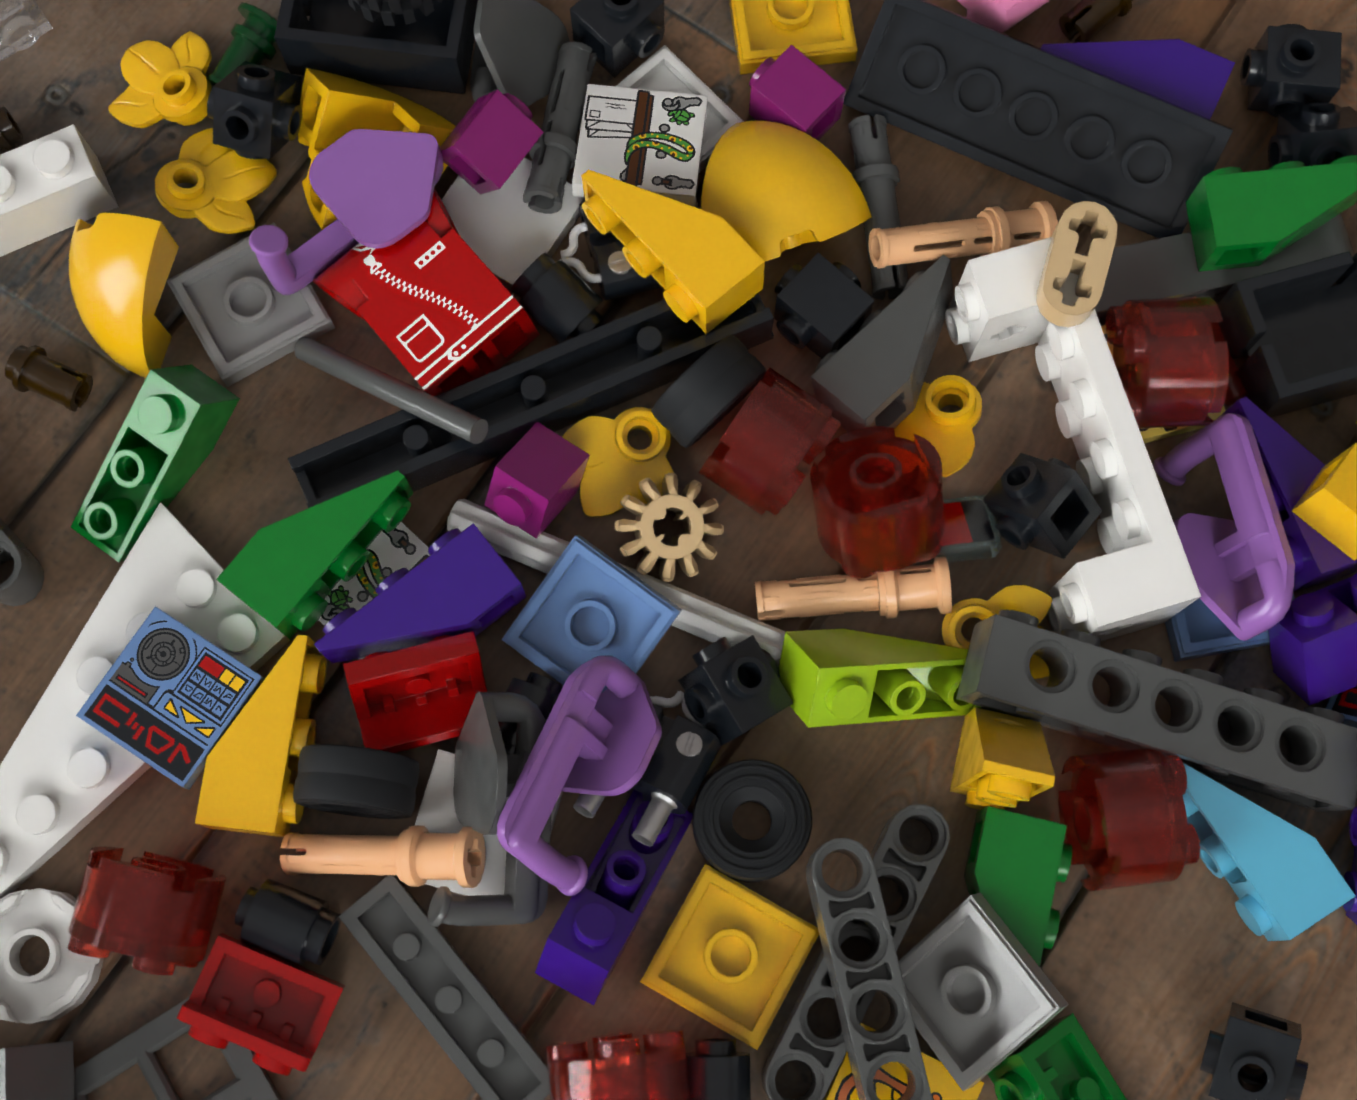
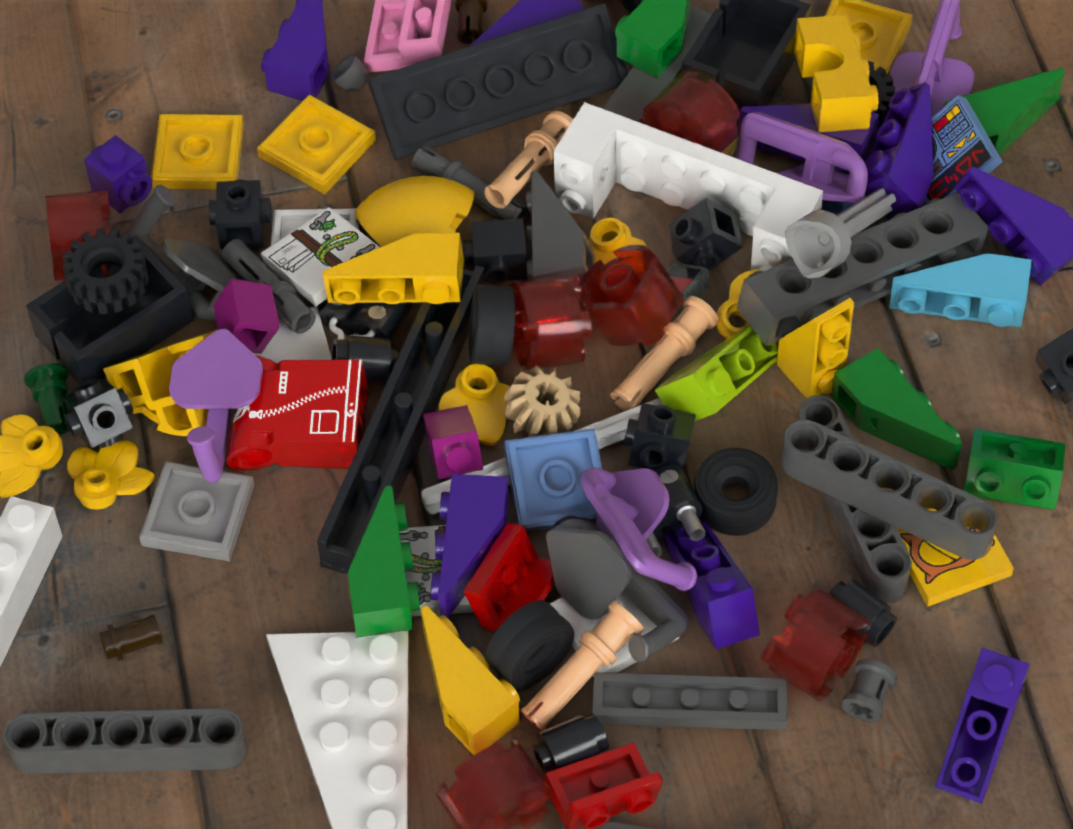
camera: 45 degrees left, 20 degrees down
yellow brick [69,213,179,378] -> none
green slope [71,364,240,562] -> none
tile [76,606,265,790] -> none
dark grey bar [295,337,488,444] -> none
yellow tile [640,864,819,1050] -> none
magenta brick [749,44,846,140] -> none
light grey tile [898,893,1069,1091] -> none
tan beam [1036,201,1118,327] -> none
clear red brick [1058,748,1200,891] -> none
none -> light grey piece [785,188,896,278]

